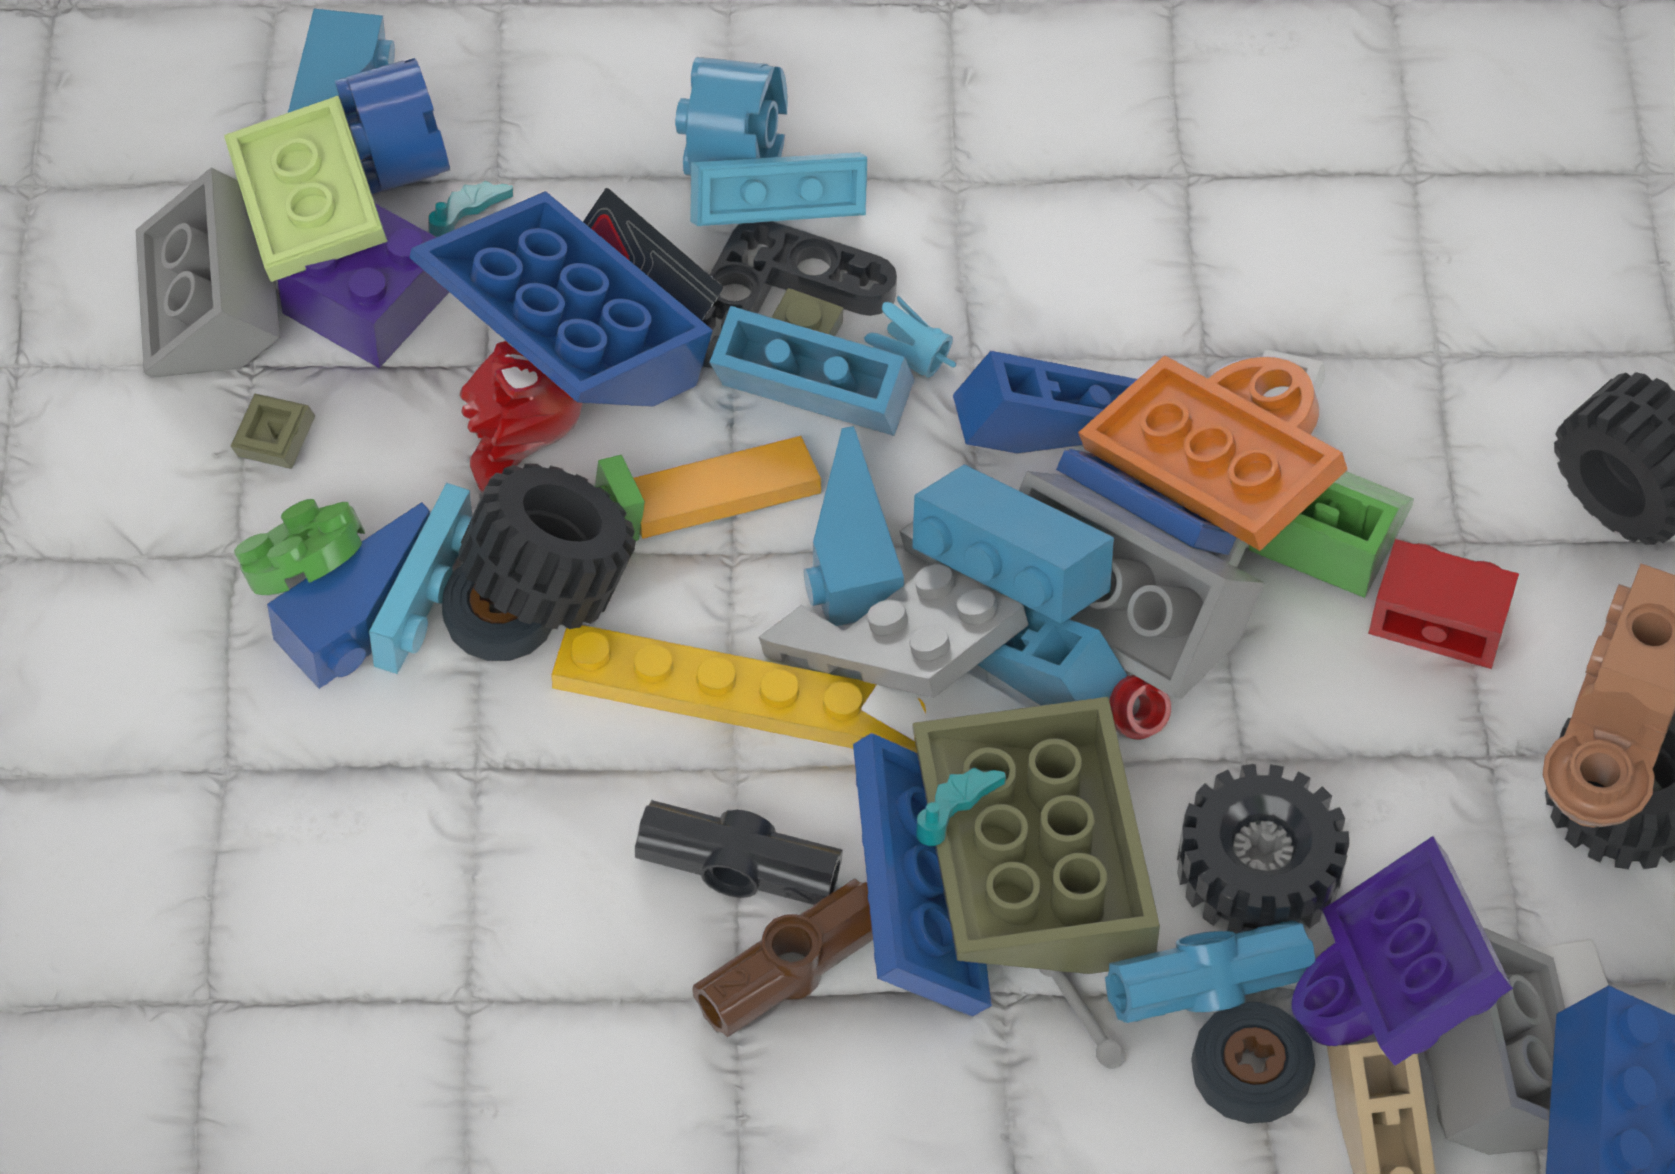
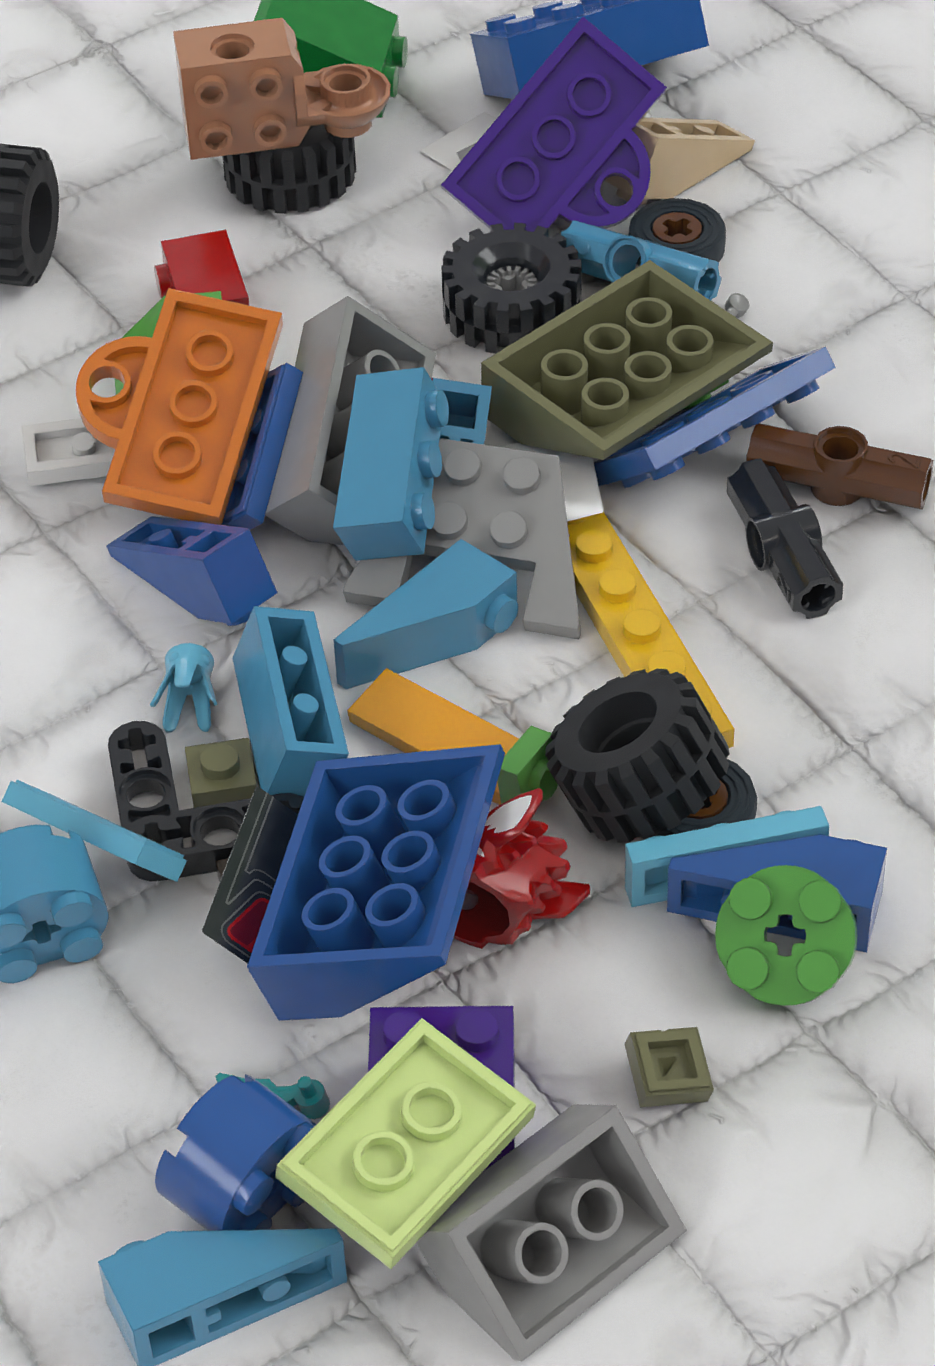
camera: 120 degrees left, 10 degrees down
teal piece [916,768,1006,846] -> none

